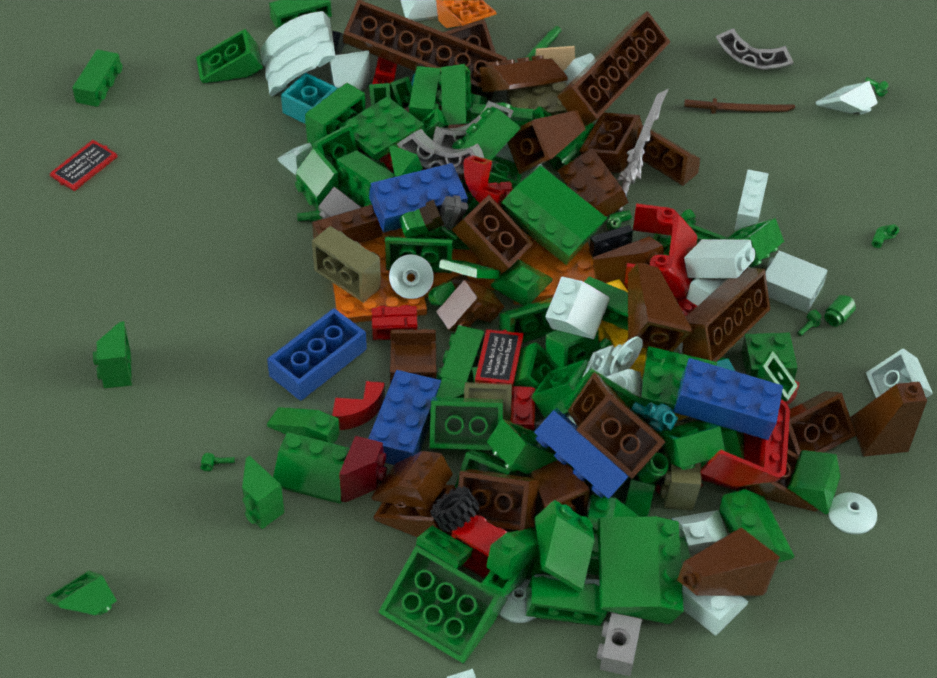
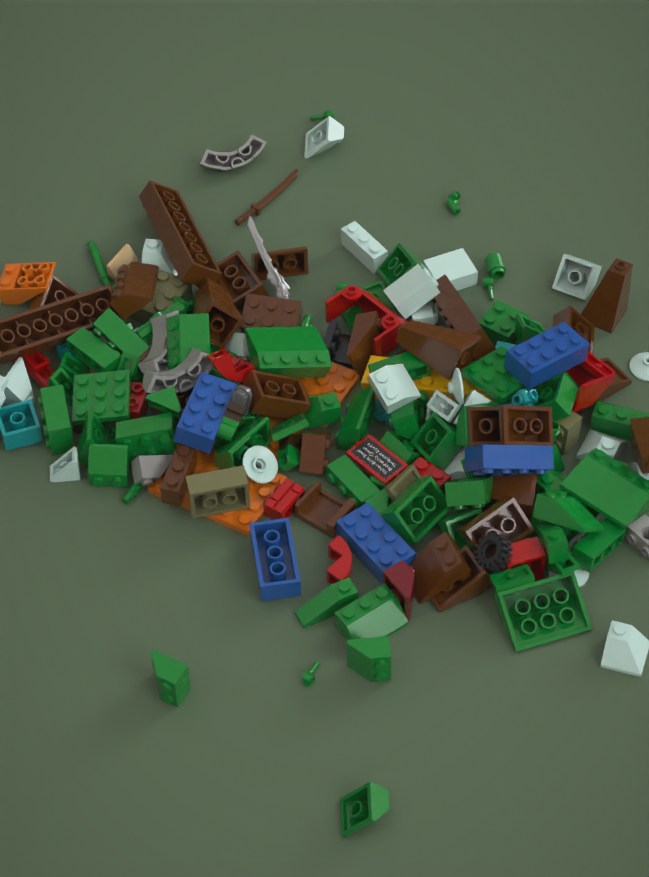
camera: 50 degrees left, 0 degrees up
green slope [788,450,841,515] -> none

